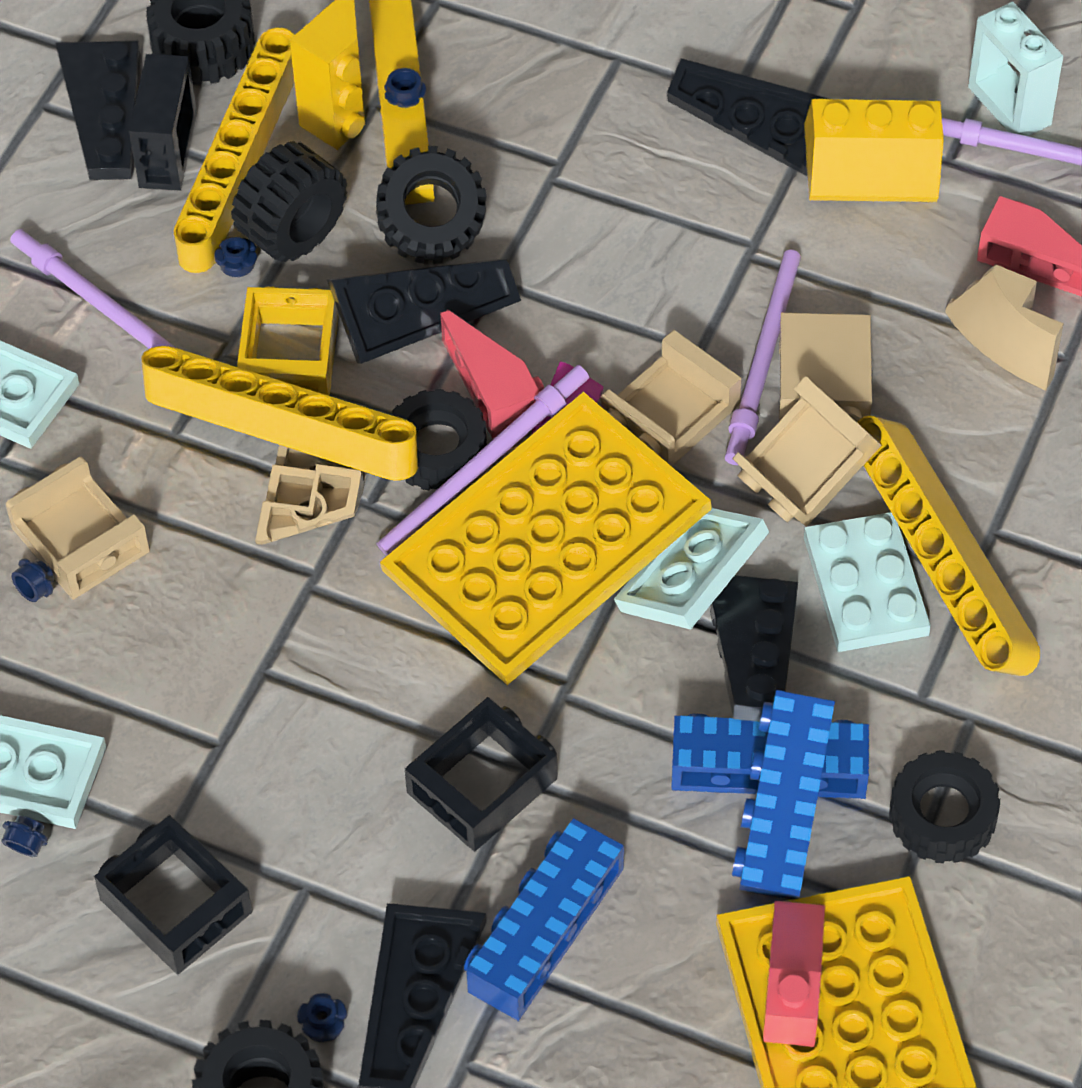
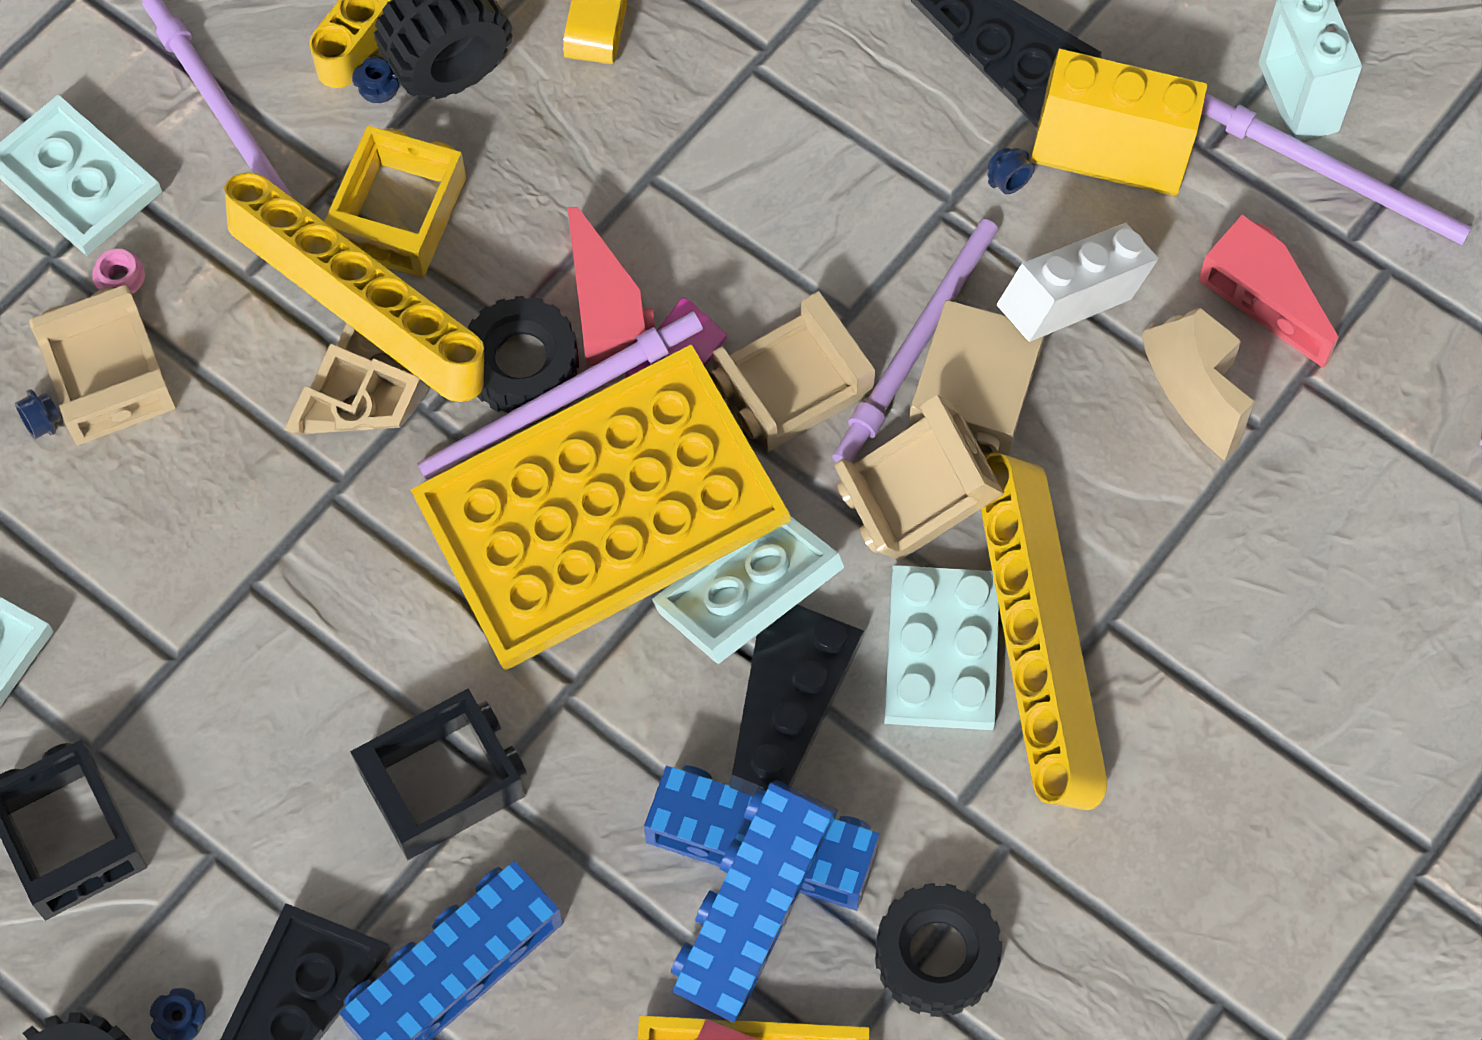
camera: 15 degrees right, 10 degrees up
black wing [327,259,522,364] -> none
black tyre [376,146,487,264] -> none
none -> bright pink plate [92,249,145,294]
none -> dark blue plate [987,148,1034,194]
none -> white brick [997,222,1159,342]

